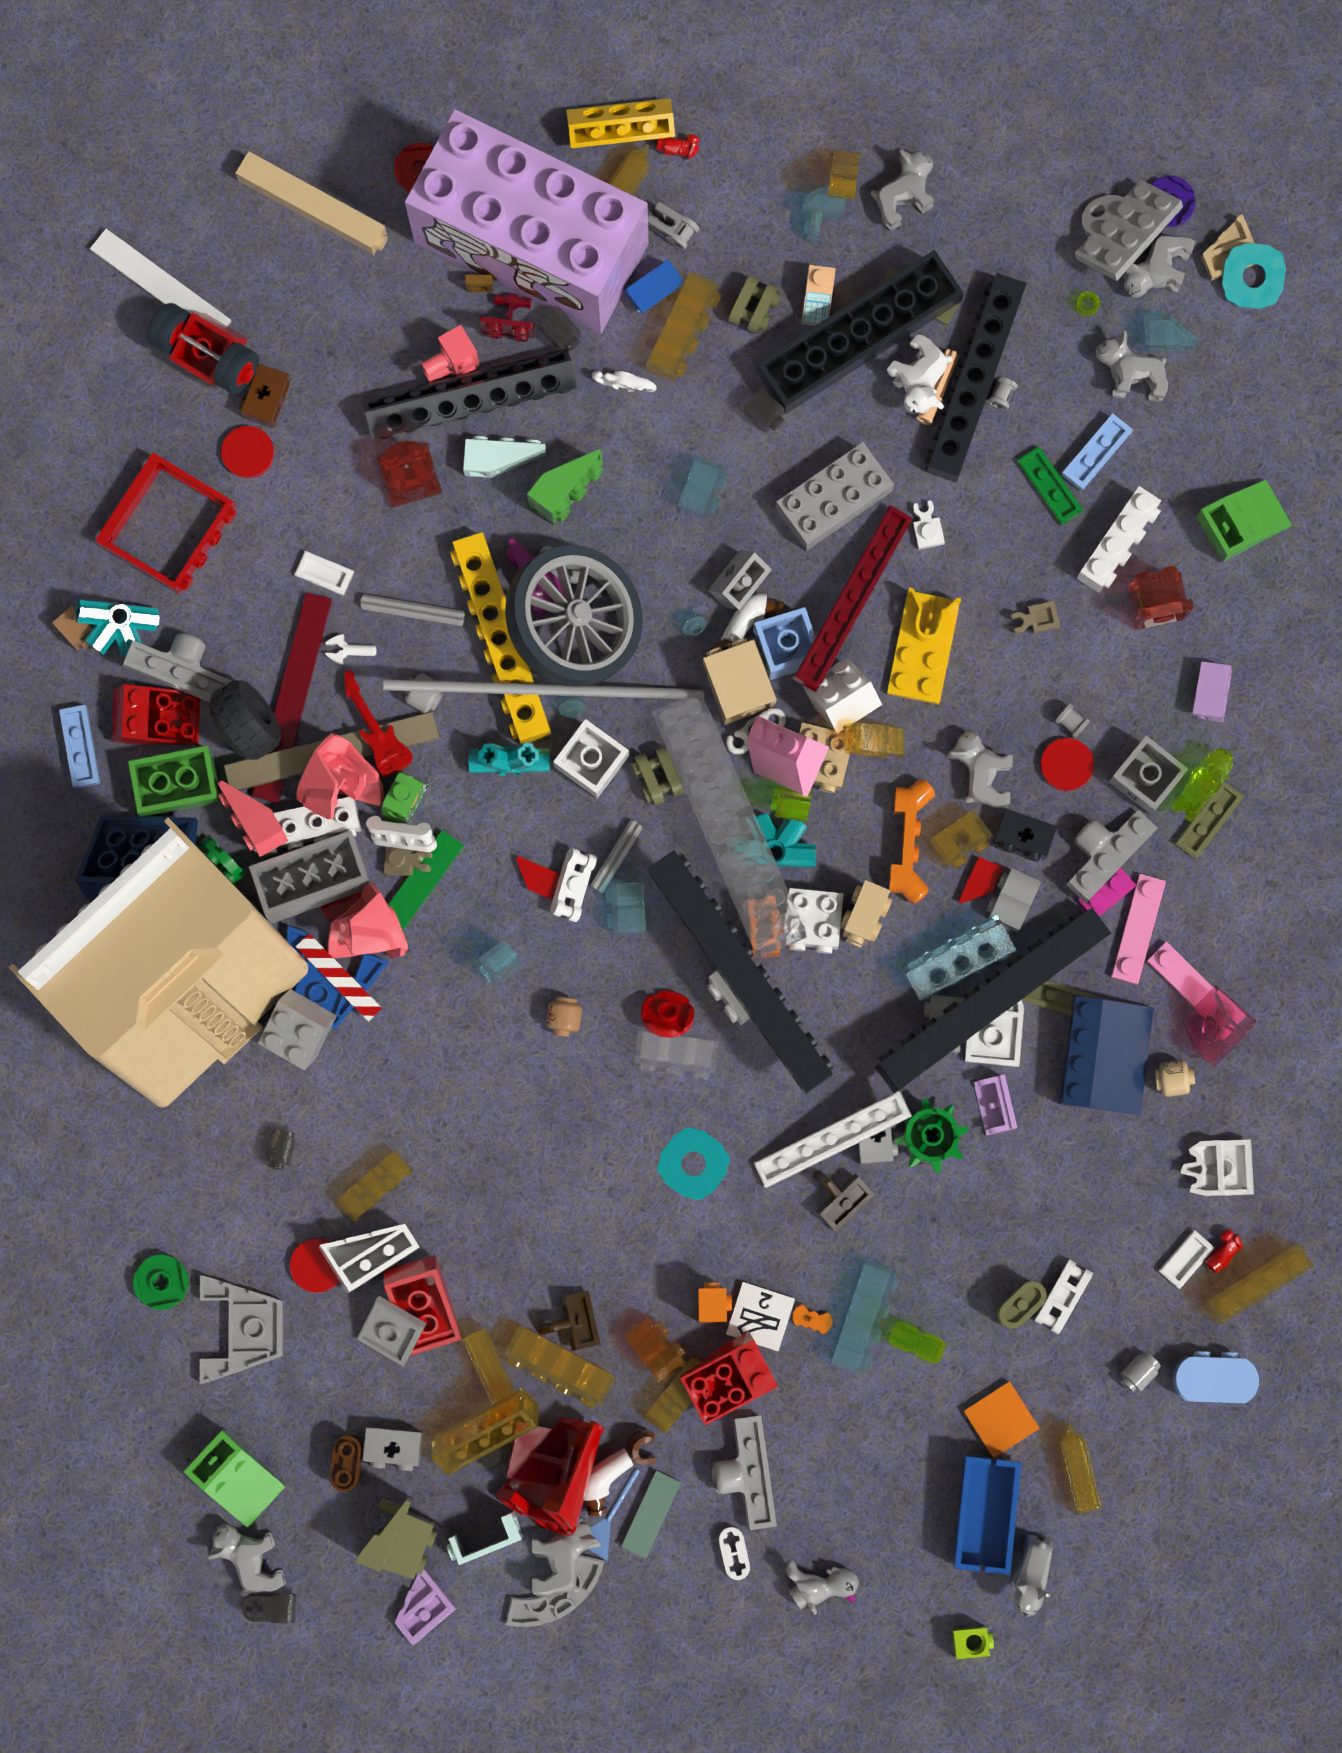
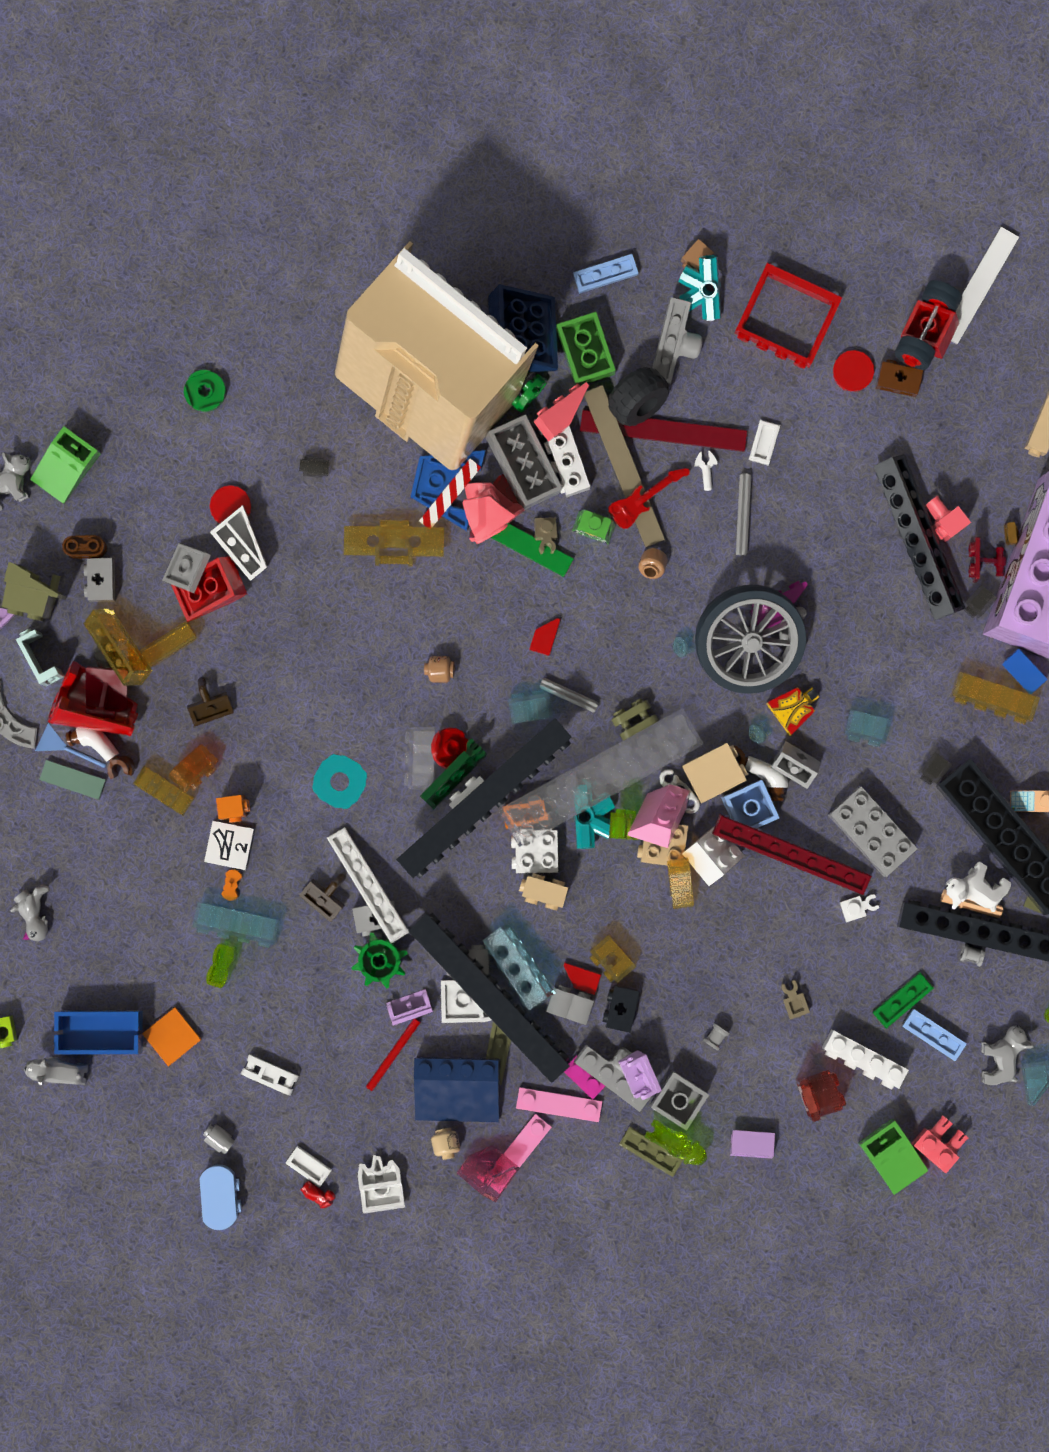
camera: 80 degrees right, 5 degrees up
red slope [111,684,200,746] -> none
light grey wing [200,1276,283,1384] -> none
light grey brick [258,989,337,1071] -> none
coral piece [296,733,384,820] -> none
clear yellow beam [336,1150,413,1223] -> none
white plate [366,816,437,852] -> none
clear red piece [377,440,442,508] -> none
light grey piece [383,679,704,700] -> none
light grey head [404,673,444,713] -> none
yellow brick [450,532,551,744] -> none
light aqua slope [463,436,546,478] -> none
teal piece [469,743,550,776] -> none
clear light blue brick [478,939,523,986] -> none
clear yellow brick [504,1325,617,1409] -> none
bright green slope [527,449,604,525] -> none
light grey animal [532,1517,601,1597] -> none
white plate [550,847,597,922] -> none
white brick [553,719,629,799] -> none
white piece [592,371,657,392] -> none
red slope [680,1331,778,1425] -> none
light grey plate [712,1415,777,1530] -> none
white beam [719,1527,750,1580] -> none
olive brick [728,274,782,334] -> none
yellow plate [887,587,961,705] -> none
orange plate [889,779,935,904] -> none
light grey animal [947,730,1013,808] -> none
olive brick [996,1281,1047,1329] -> none
red tile [1040,738,1094,792] -> none
clear yellow piece [1056,1423,1102,1514] -> none
clear yellow brick [1203,1243,1314,1325] -> none
none -> clear yellow piece [344,520,444,567]
none -> red bar [366,1018,421,1091]
none -> dark green tile [420,739,487,809]
none -> lavender hinge [618,1050,662,1100]
none -> medium nougat head [638,548,668,579]
none -> torso [766,687,819,736]
none -> coral brick [911,1115,969,1173]

